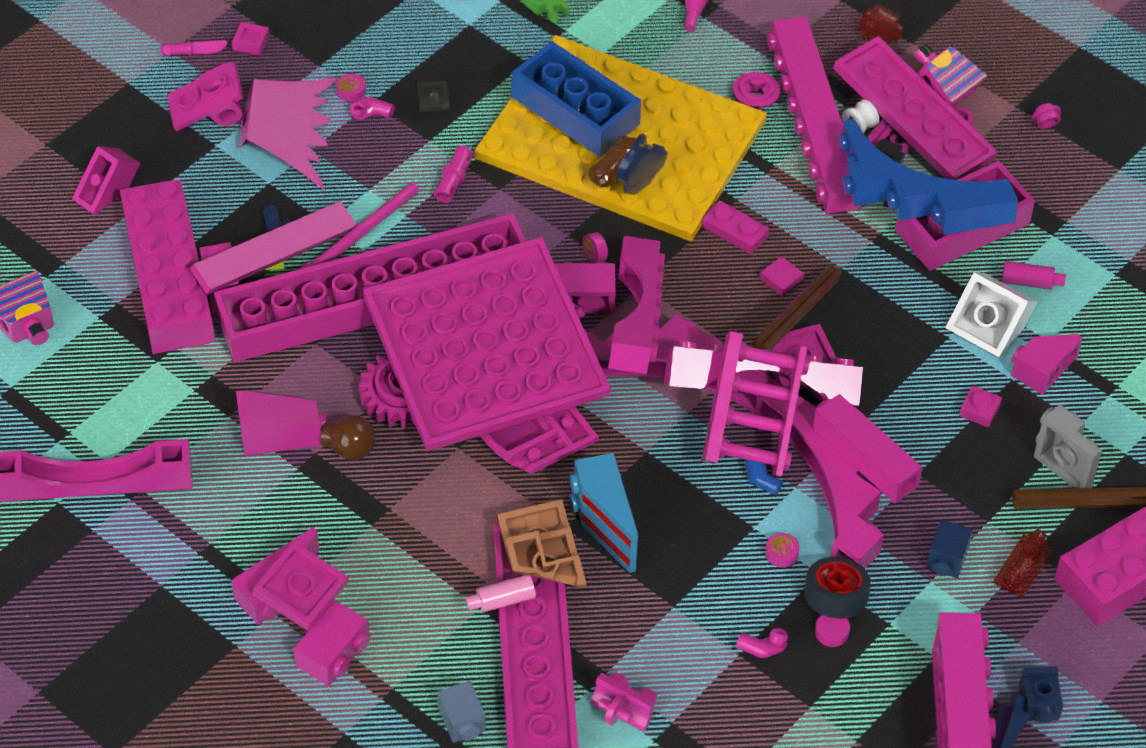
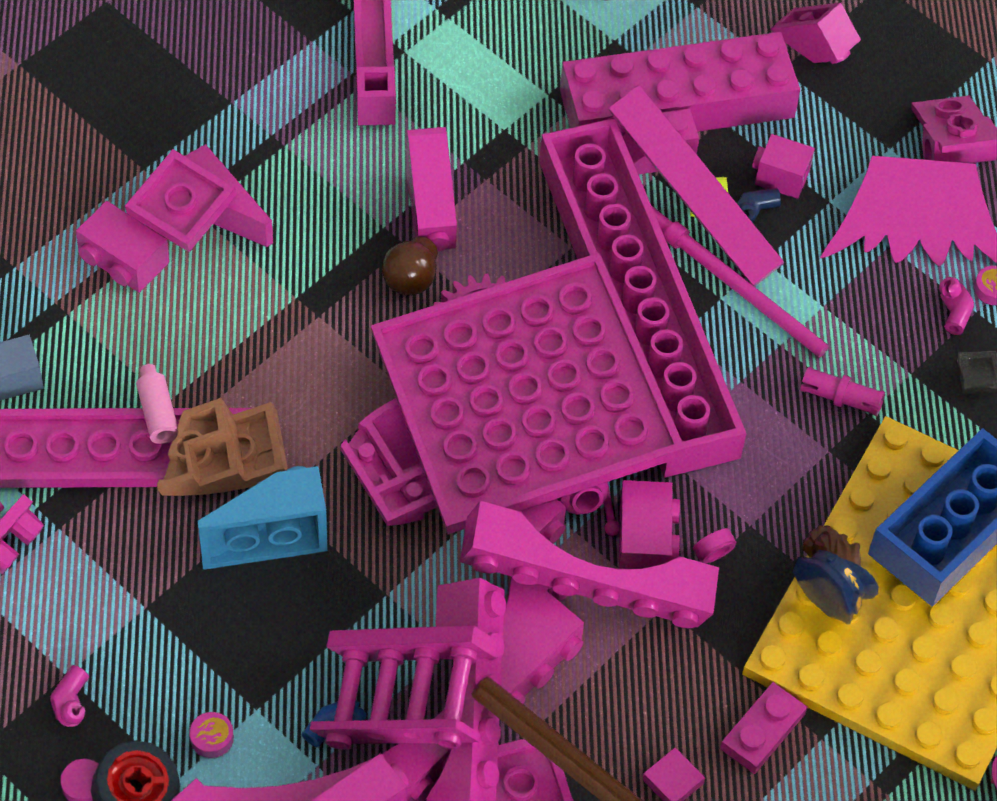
camera: 90 degrees right, 5 degrees up
none -> dark pink brick [752,134,815,199]

